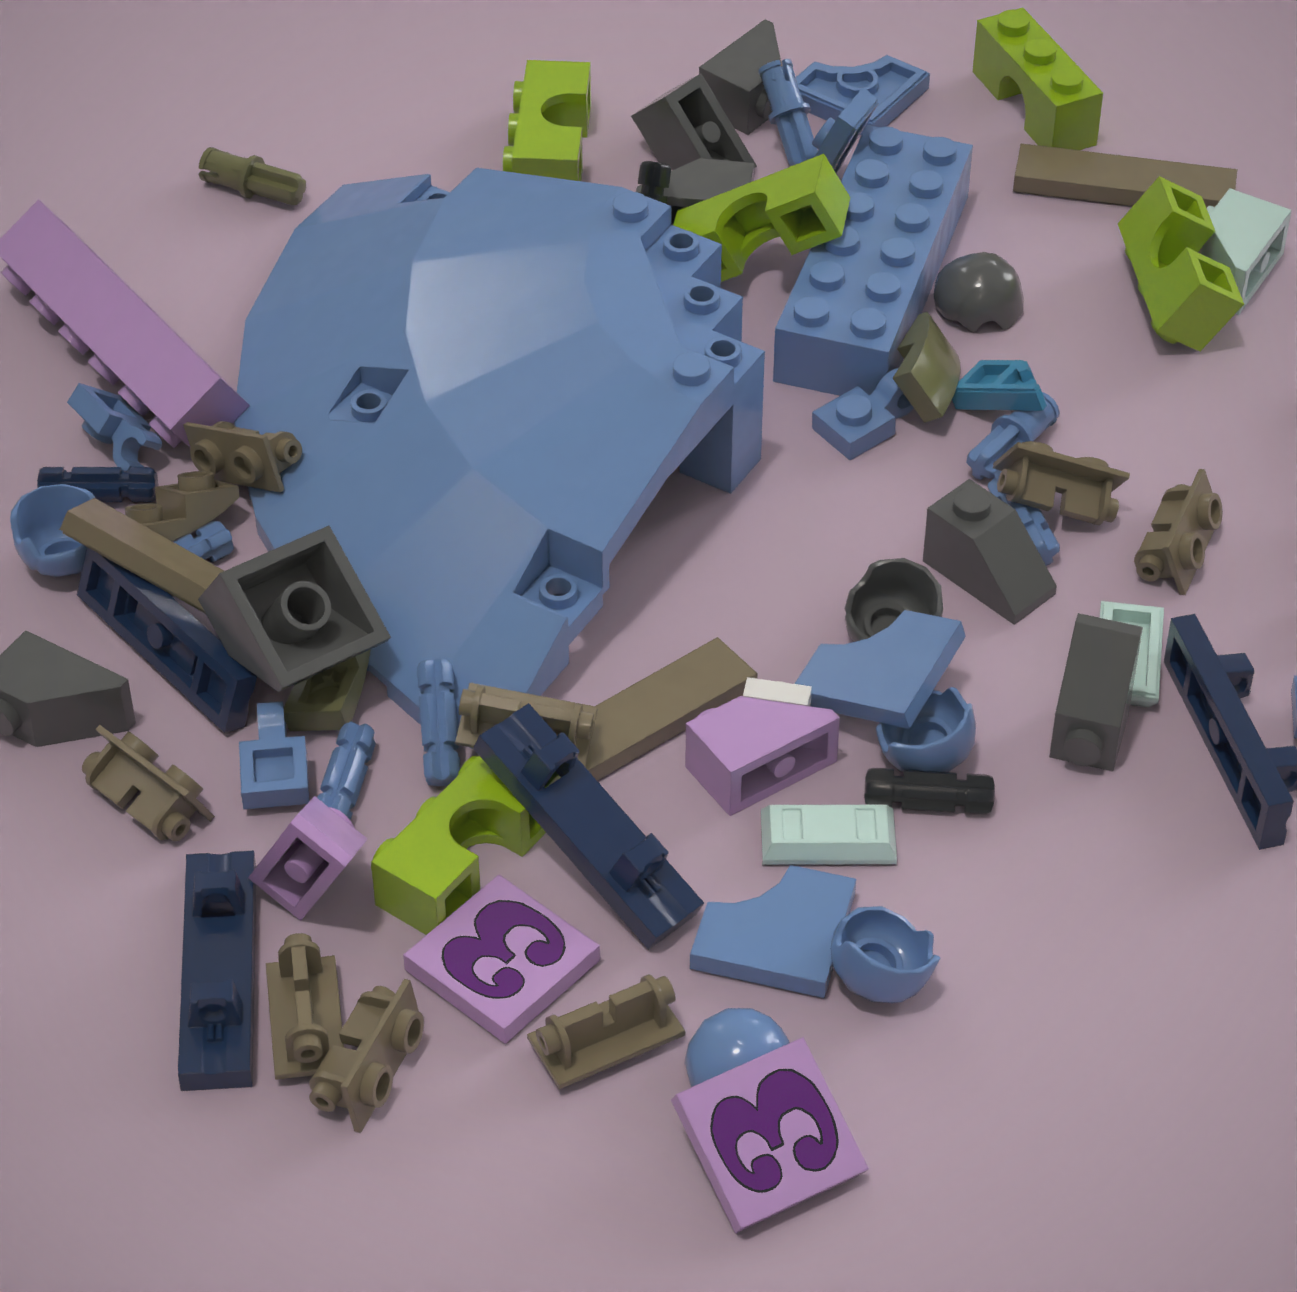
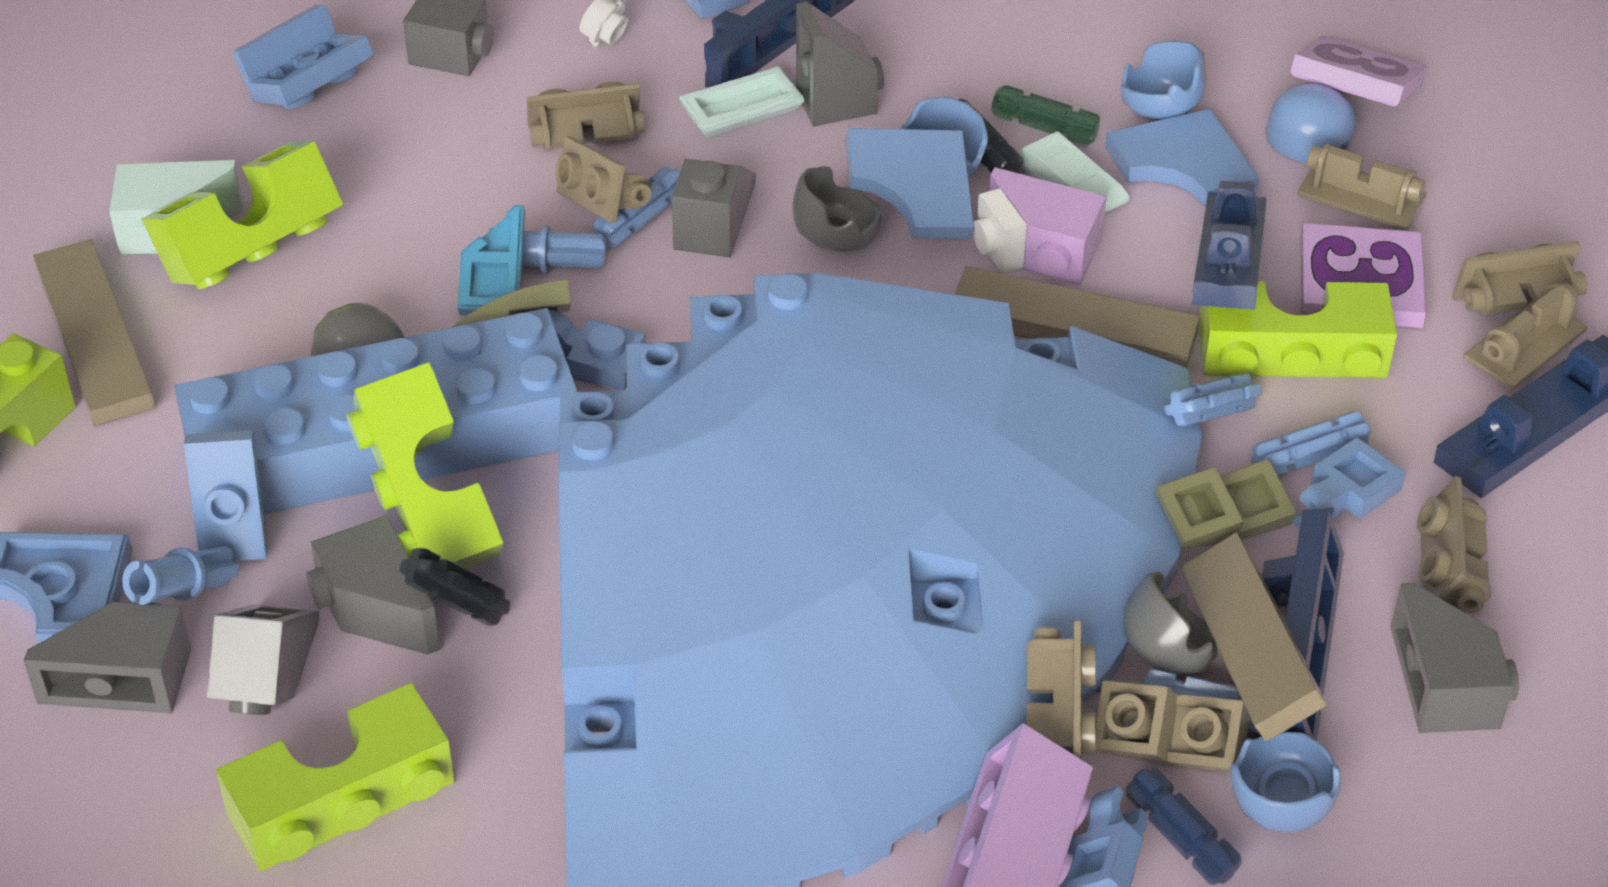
camera: 125 degrees left, 0 degrees up
dark grey slope [198,525,391,692] -> none
lavender slope [248,796,367,921] -> none
dark tan hinge [455,682,598,766] -> none
none -> clear green axle [991,85,1101,145]
none -> dark grey hair [1124,571,1218,676]

